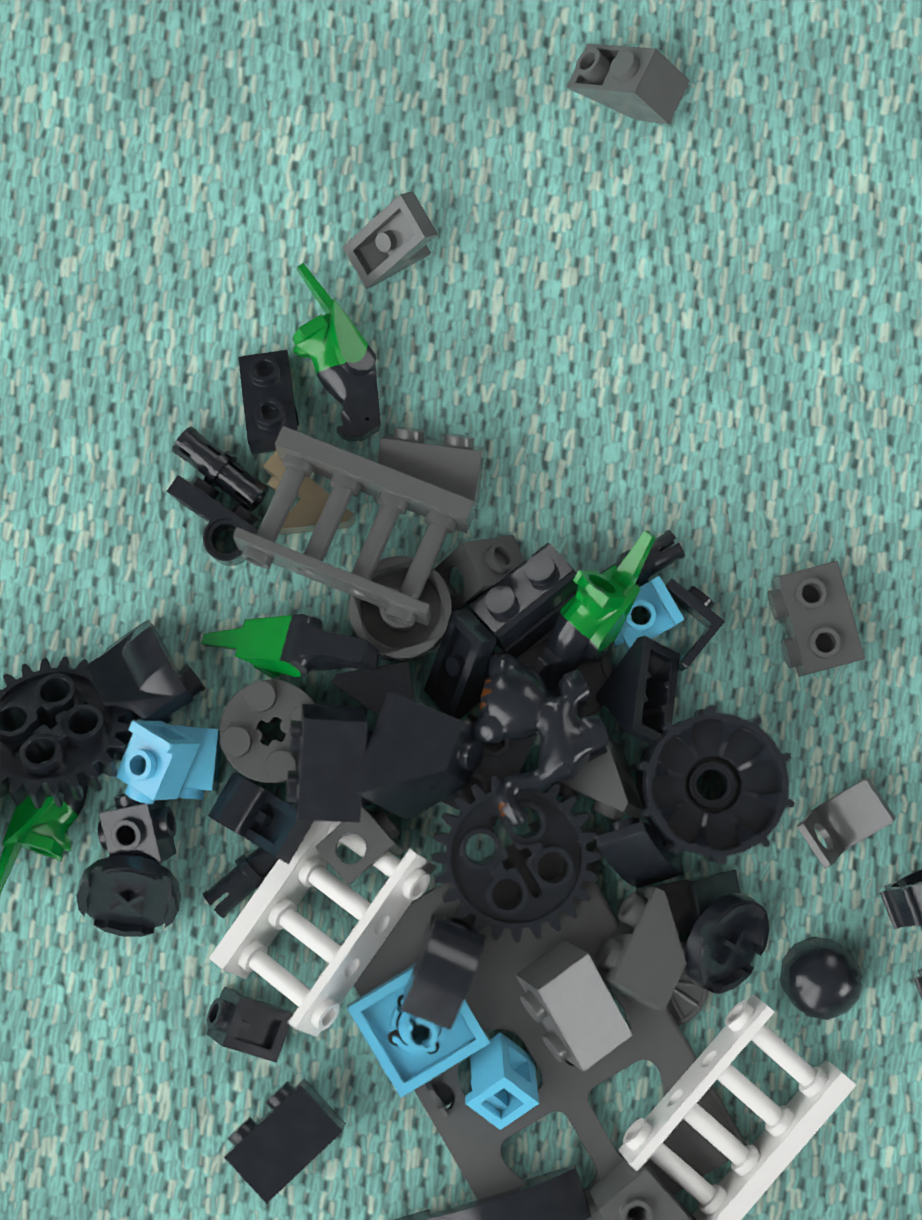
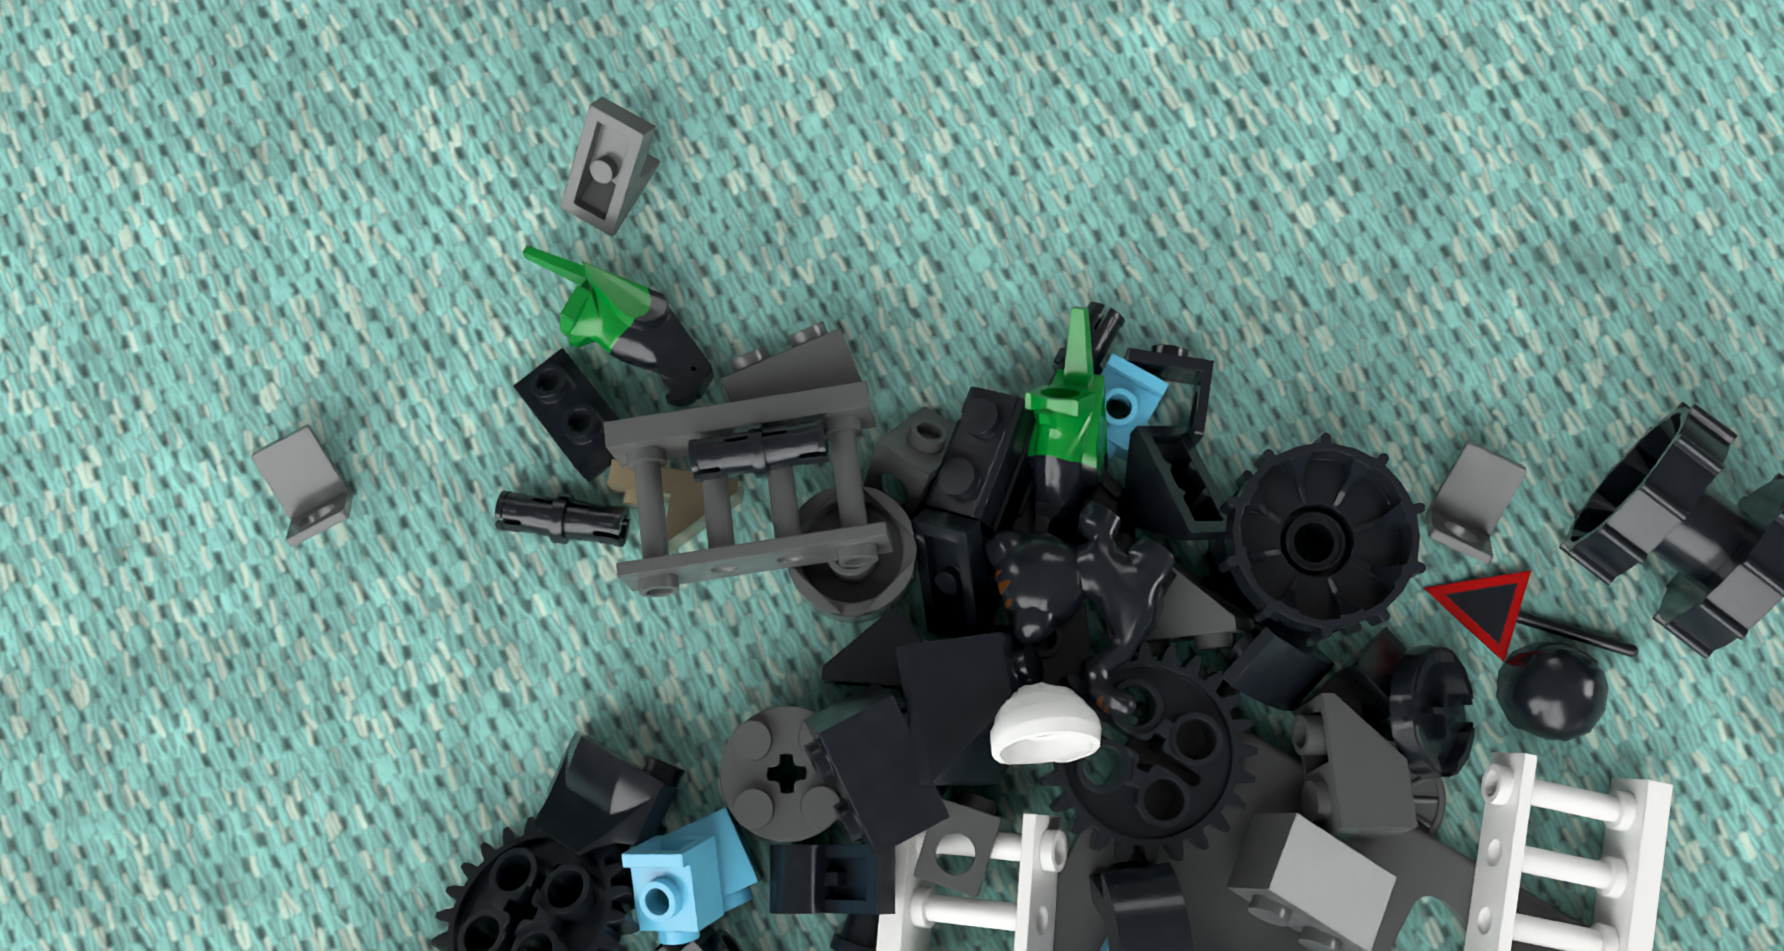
camera: 25 degrees left, 5 degrees down
black plate [167,475,261,566] -> none
animal [201,614,380,678] -> none
dark grey brick [768,561,865,677] -> none
none -> bracket [251,425,353,547]
none -> black pin [688,419,830,483]
none -> white piece [990,682,1102,765]
none -> piece [1423,570,1639,662]

